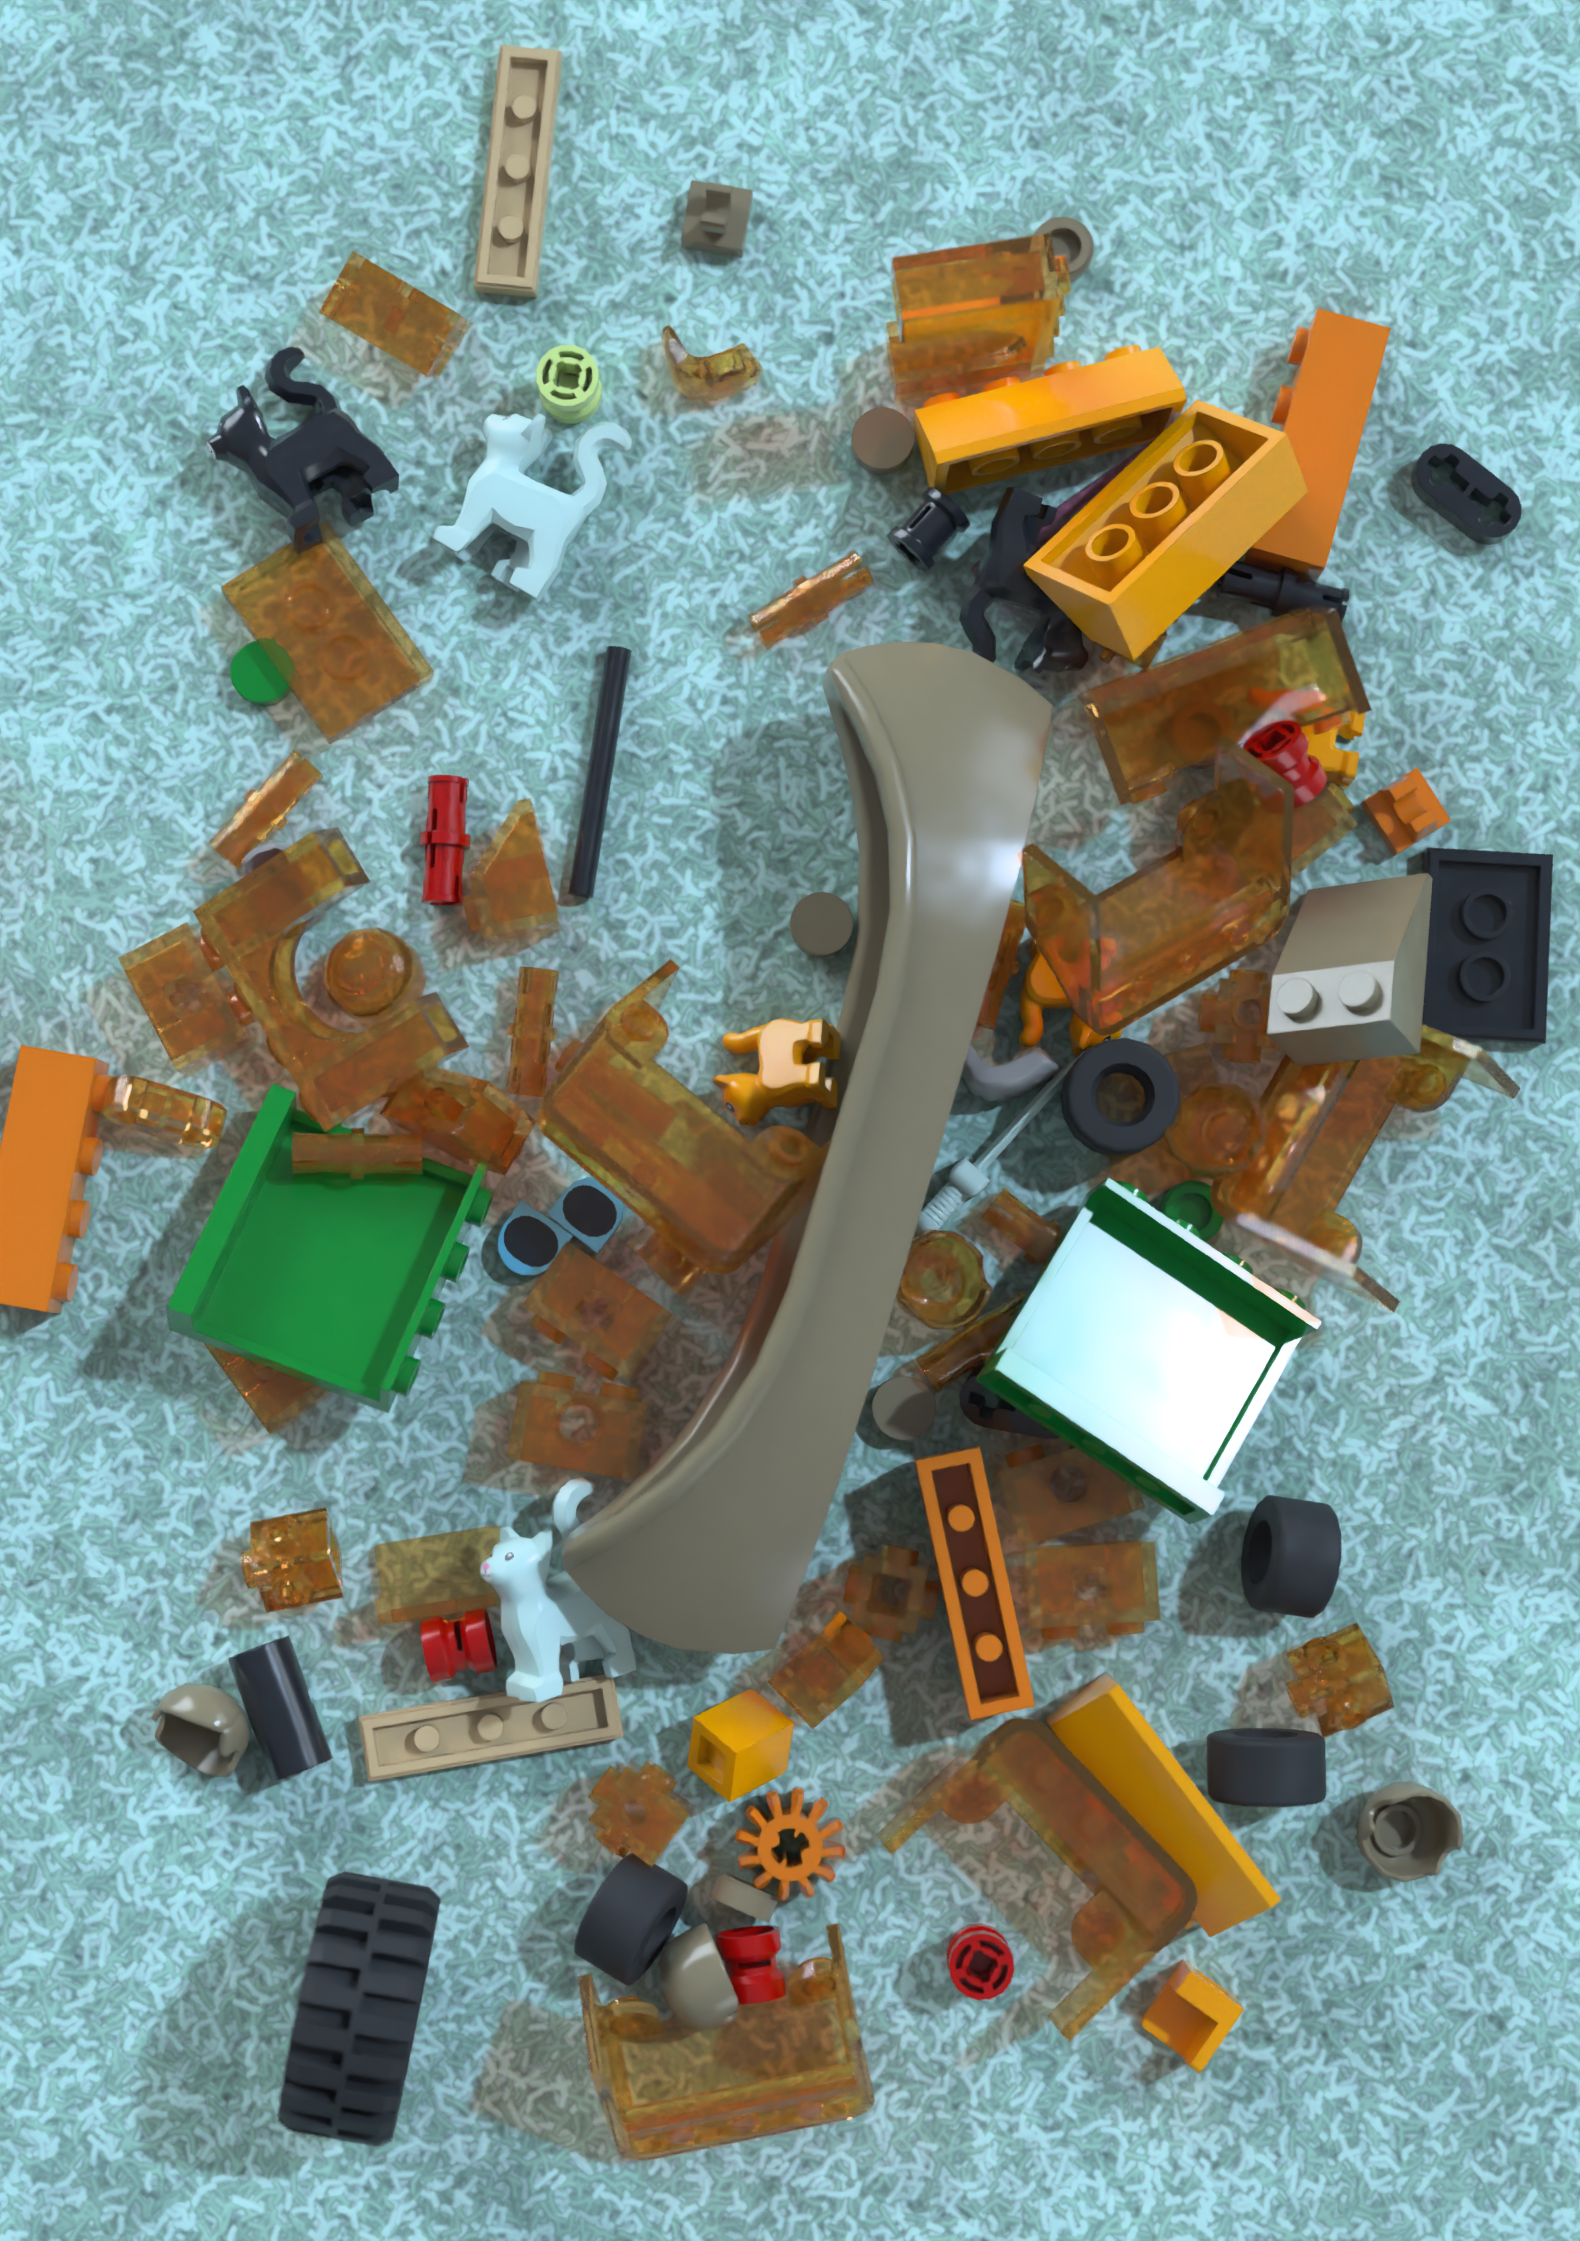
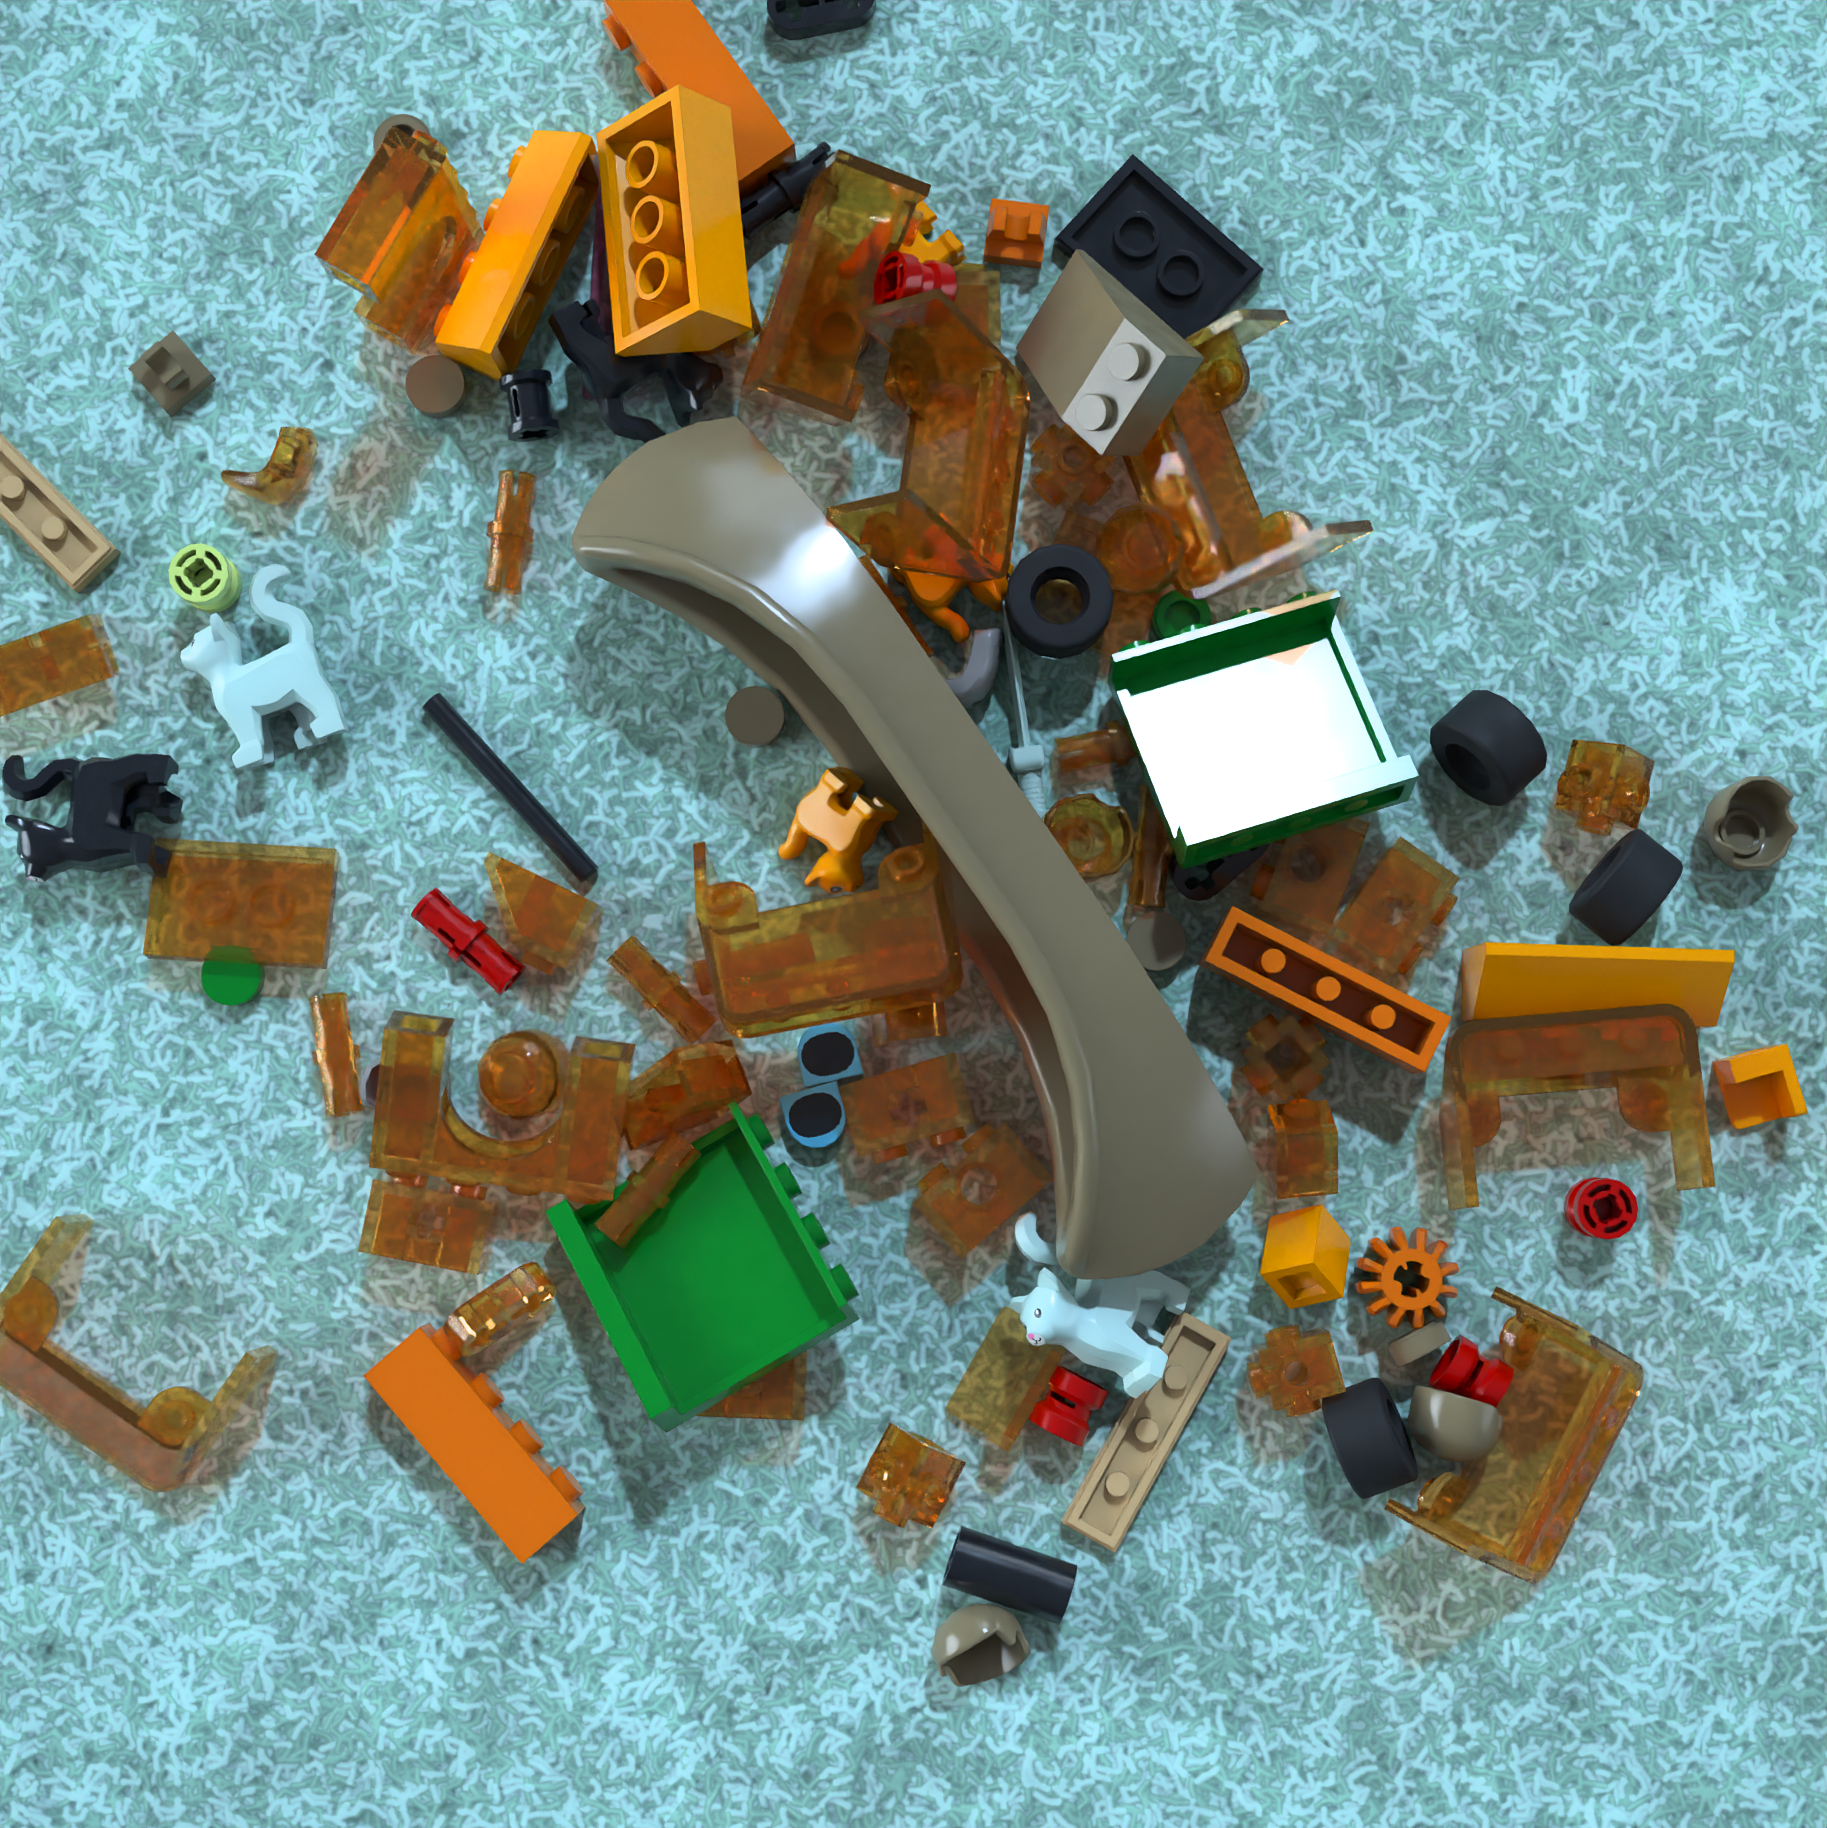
camera: 50 degrees left, 0 degrees up
black tyre [278,1871,441,2147] -> none

